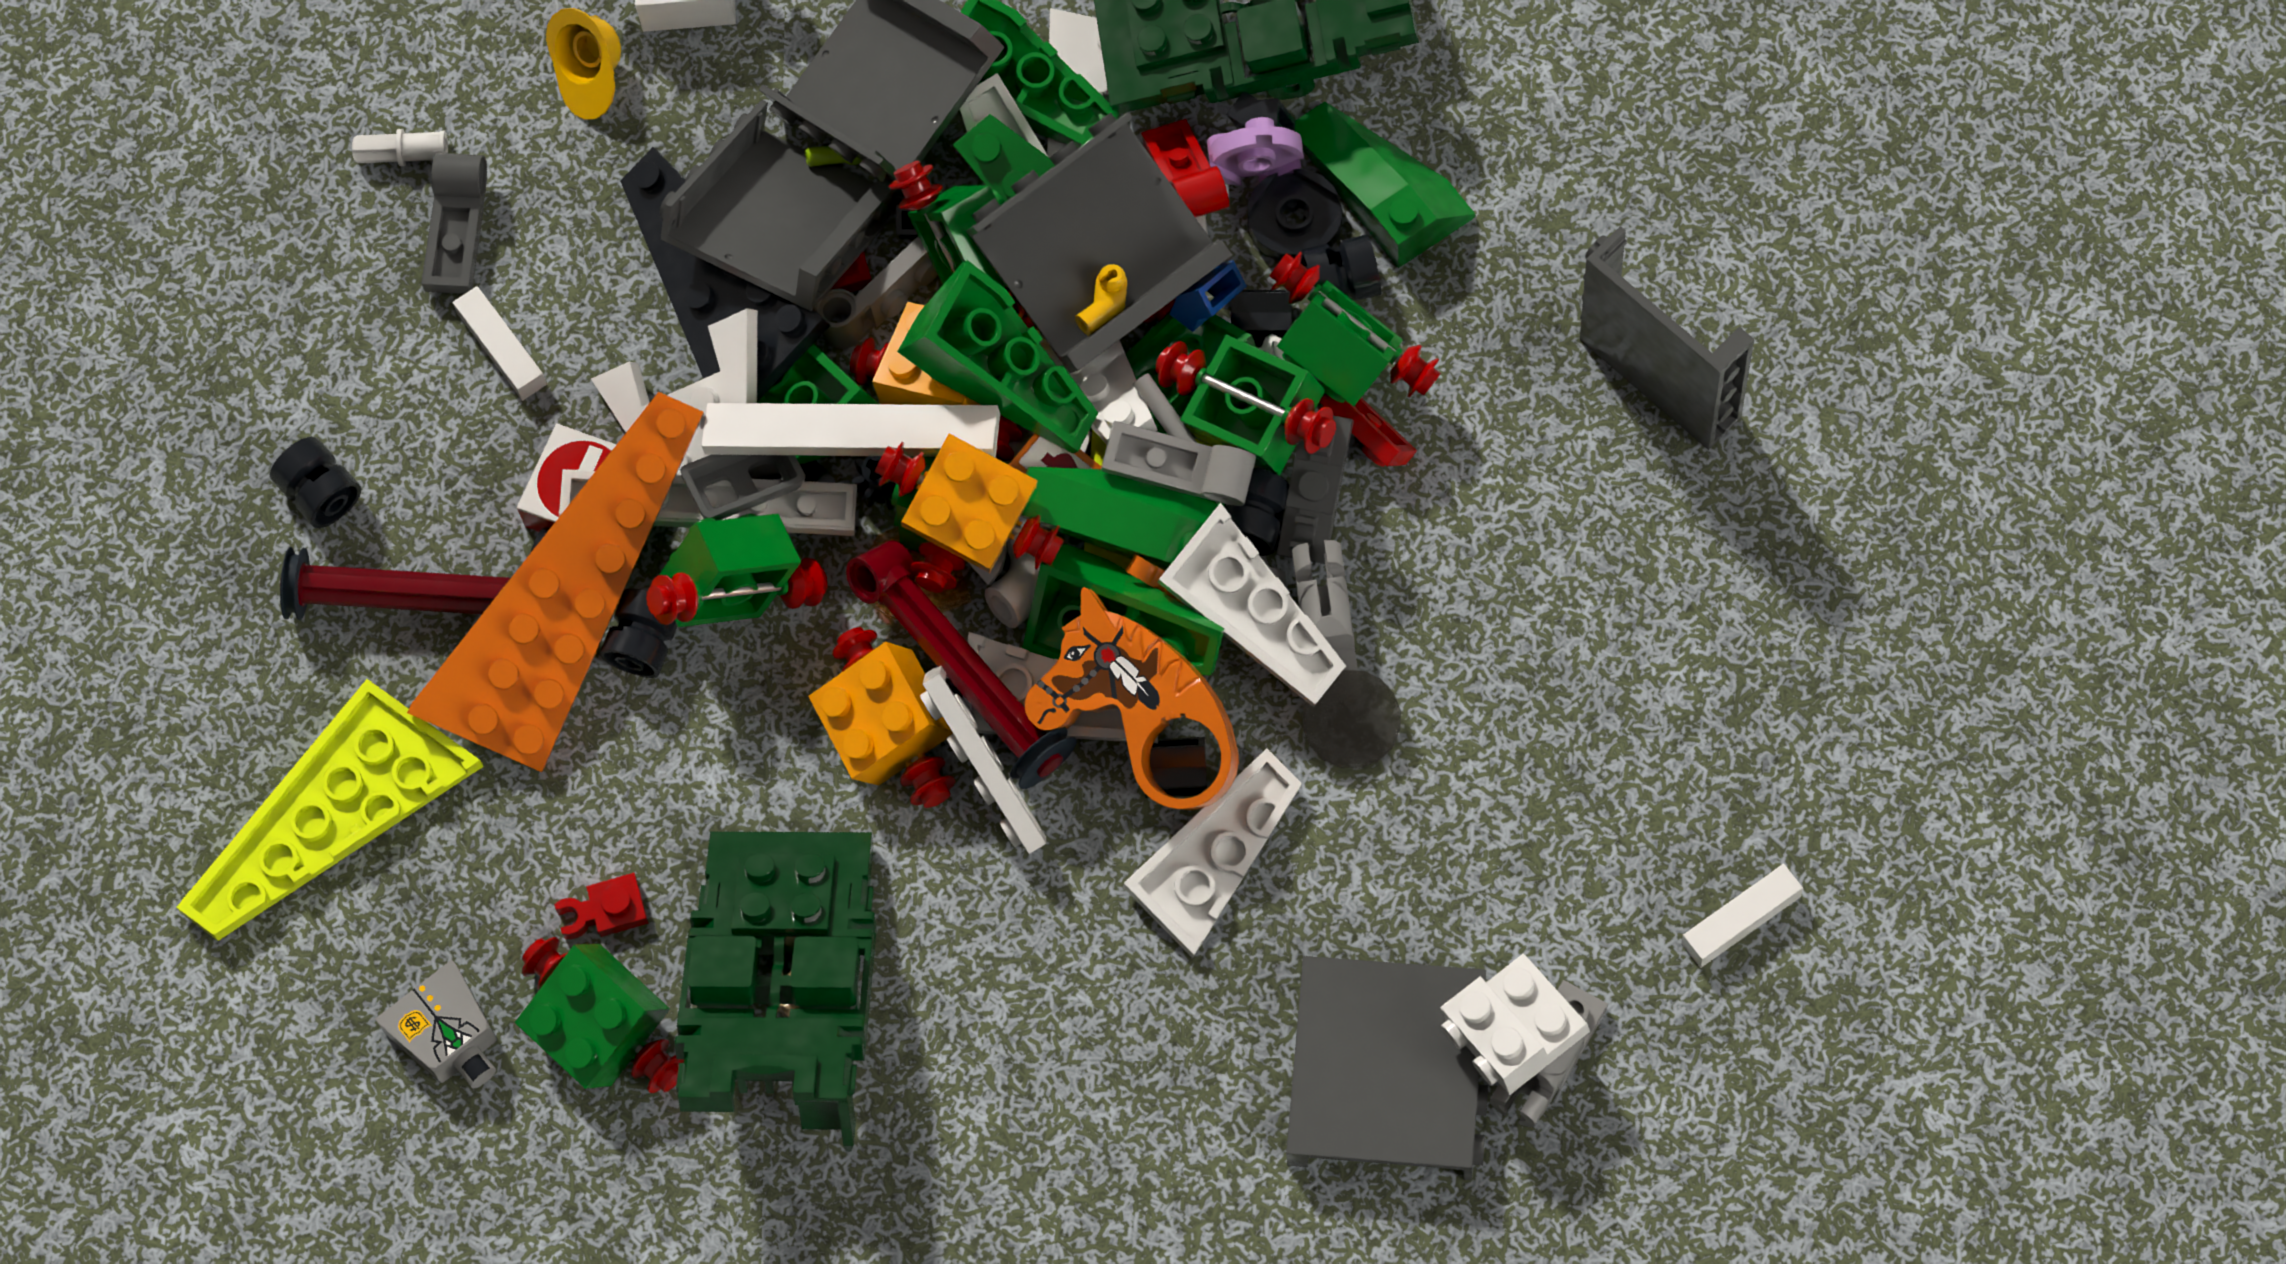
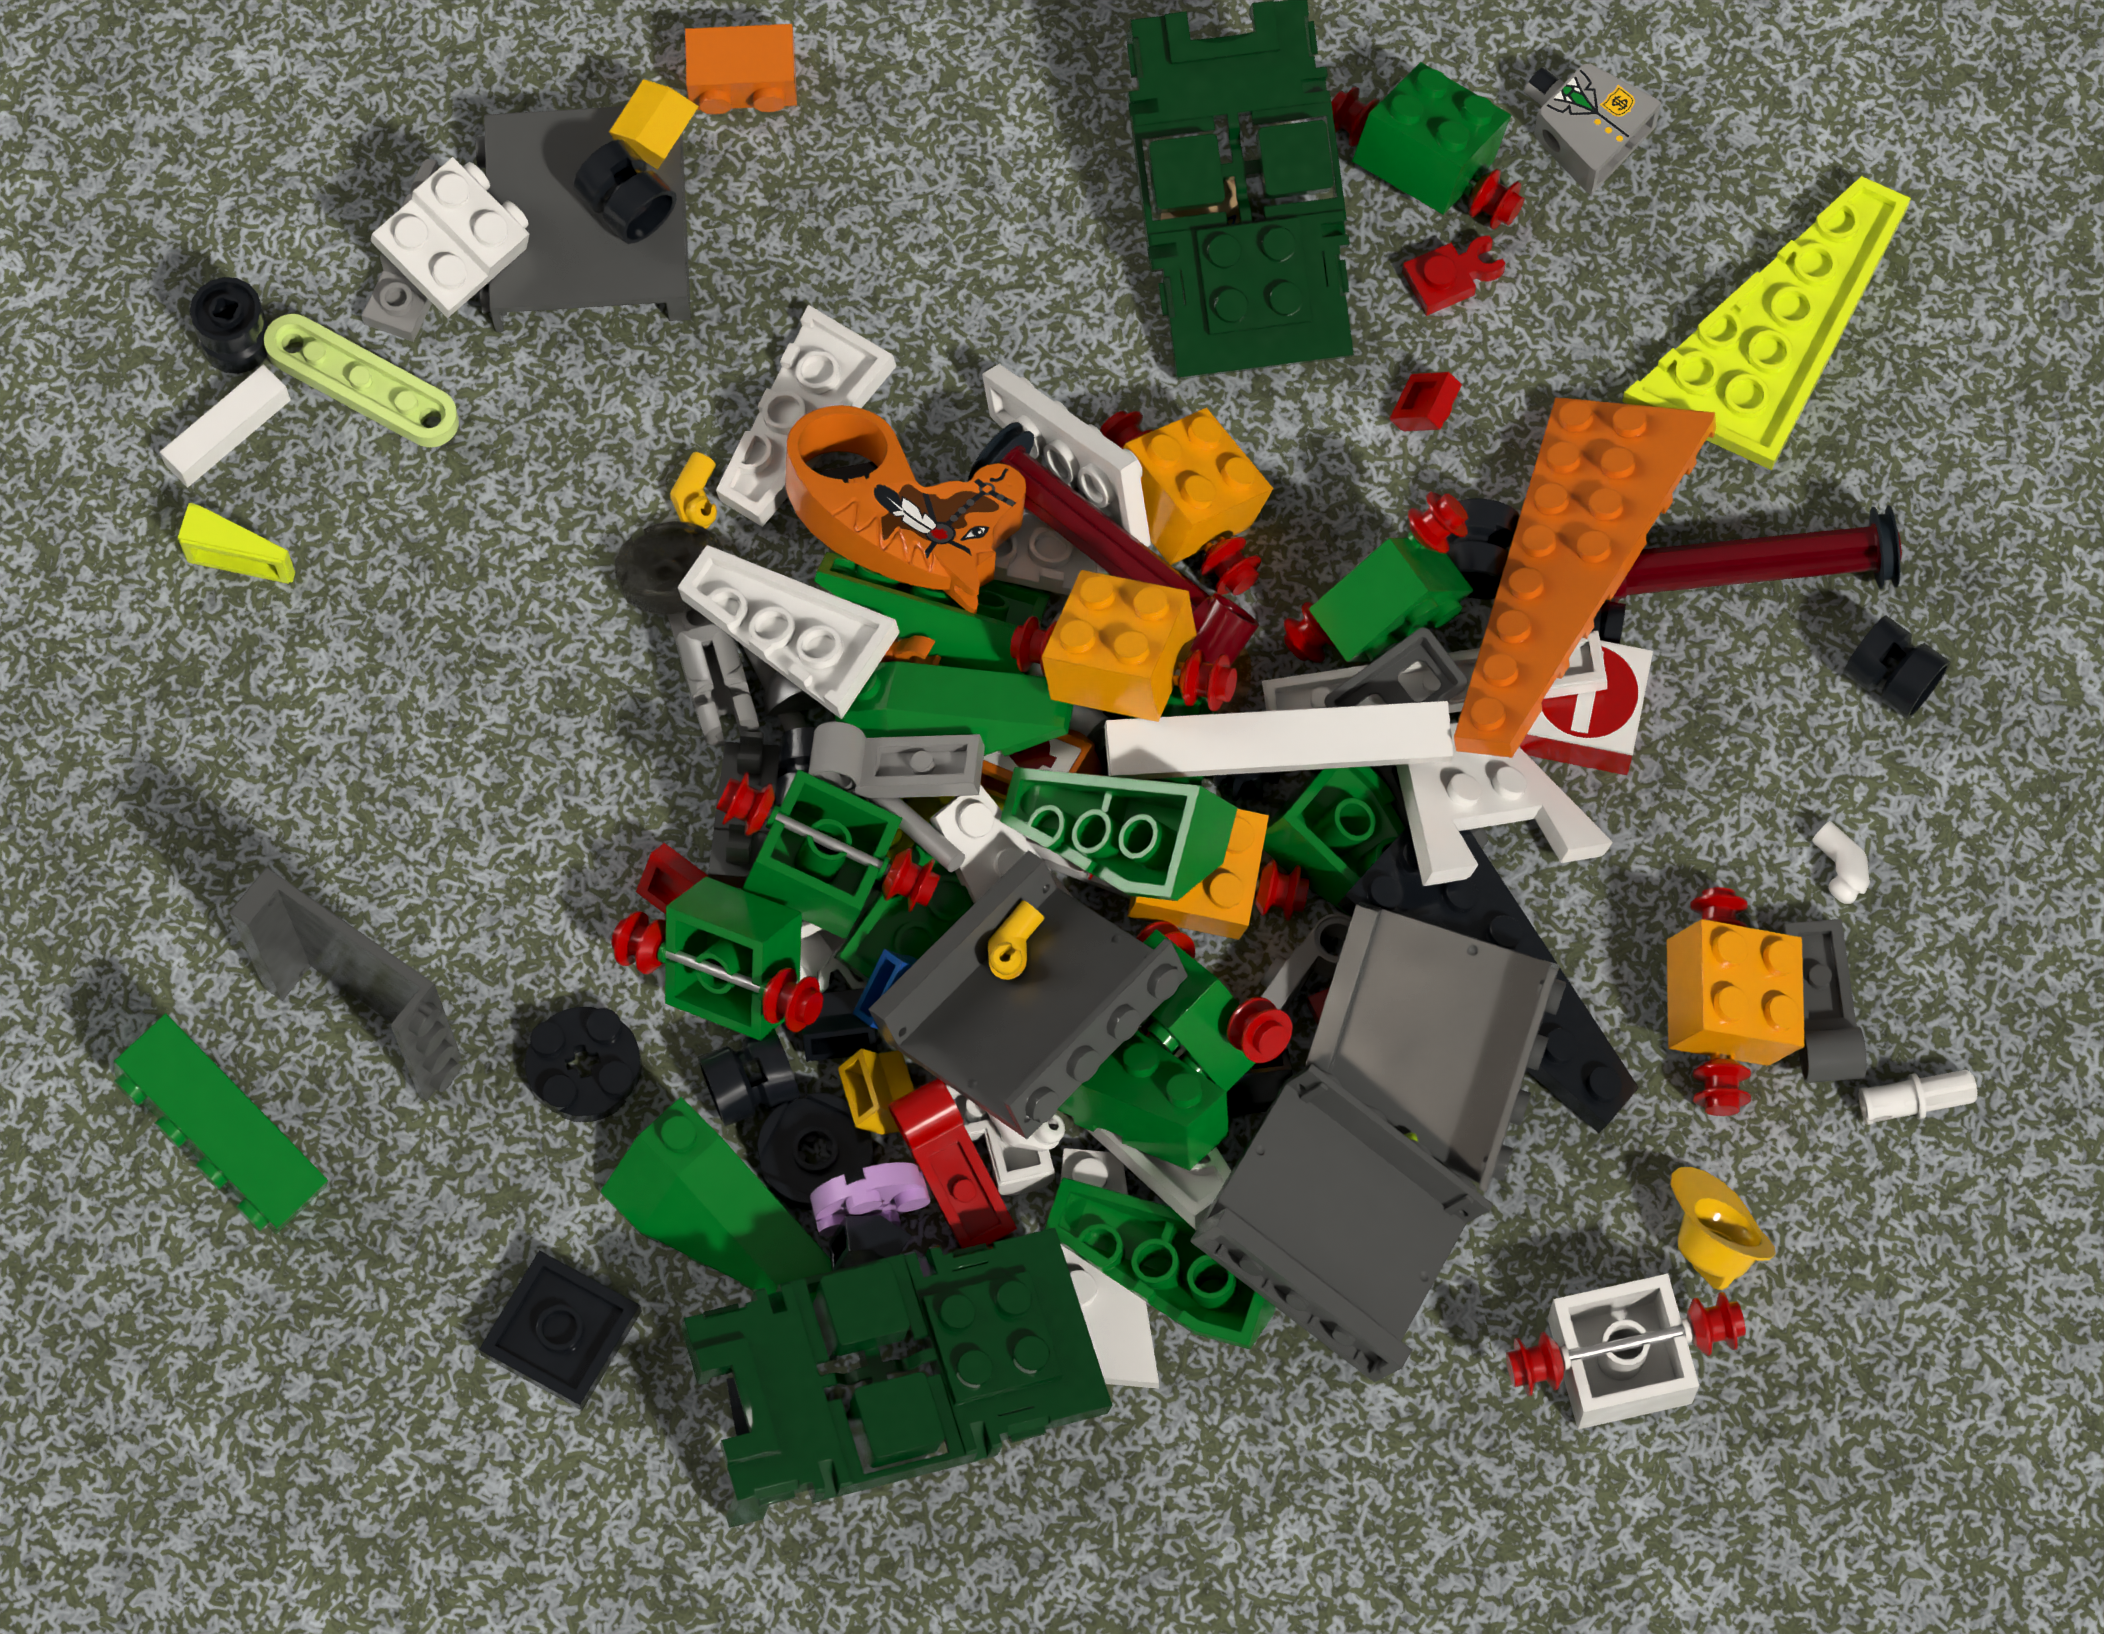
camera: 165 degrees right, 0 degrees up
white piece [452,286,547,401] -> none
none -> green wedge [114,1013,328,1235]
none -> neon yellow slope [178,503,295,584]
none -> black wheel [189,277,268,374]
none -> yellowish green plate [264,314,459,447]
none -> black plate [479,1250,642,1411]
none -> black plate [525,1007,642,1122]
none -> black wheel [573,139,677,244]
none -> yellow piece [609,79,699,170]
none -> yellow arm [670,452,717,531]
none -> orange brick [685,24,797,115]
none -> yellow piece [838,1048,914,1135]
none -> red plate [1389,372,1462,431]
none -> light orange brick [1667,887,1805,1116]
none -> white arm [1812,821,1870,904]

